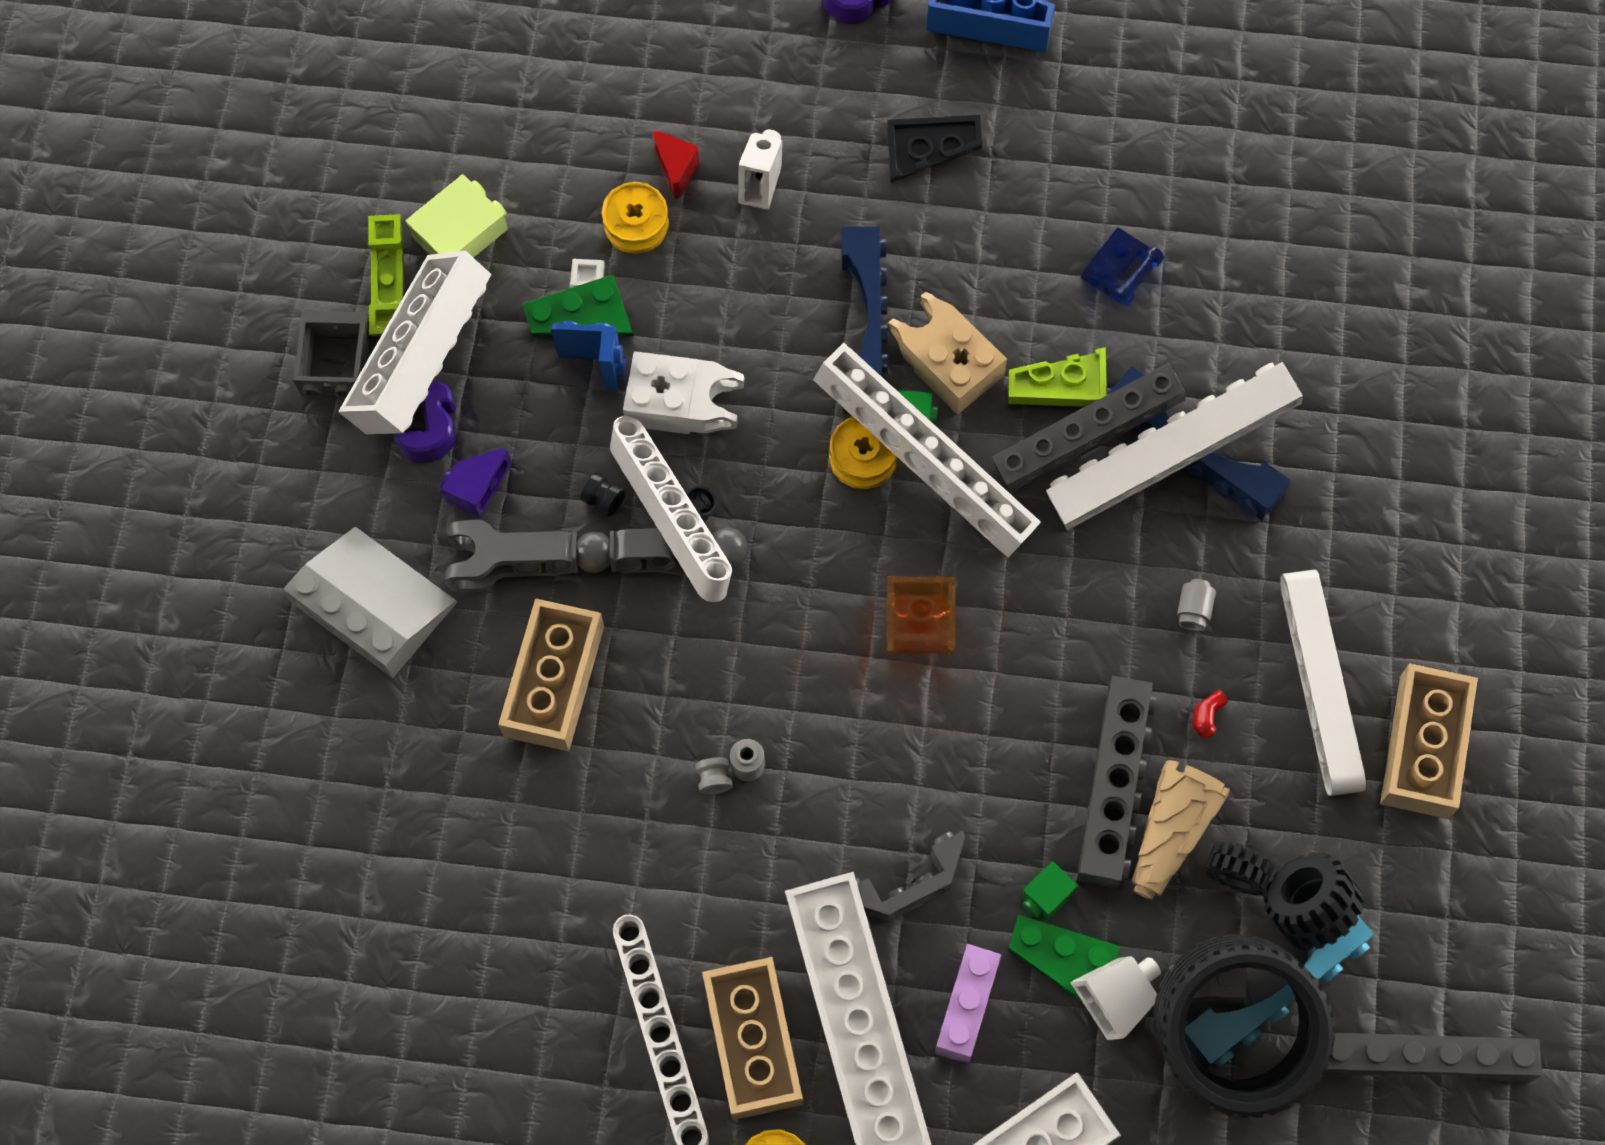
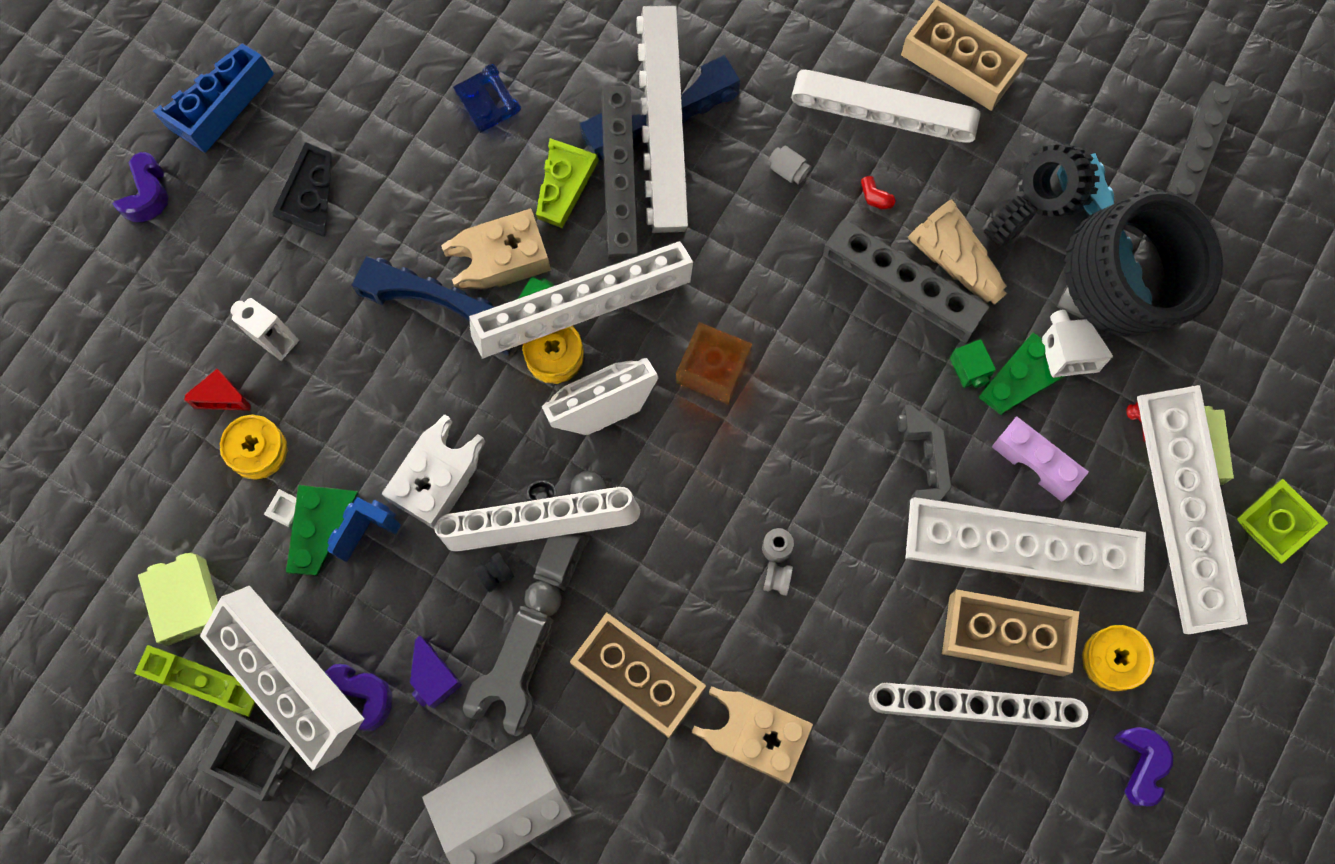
camera: 65 degrees left, 5 degrees up
none -> white wedge [542,358,658,435]
none -> tan brick [692,686,813,784]

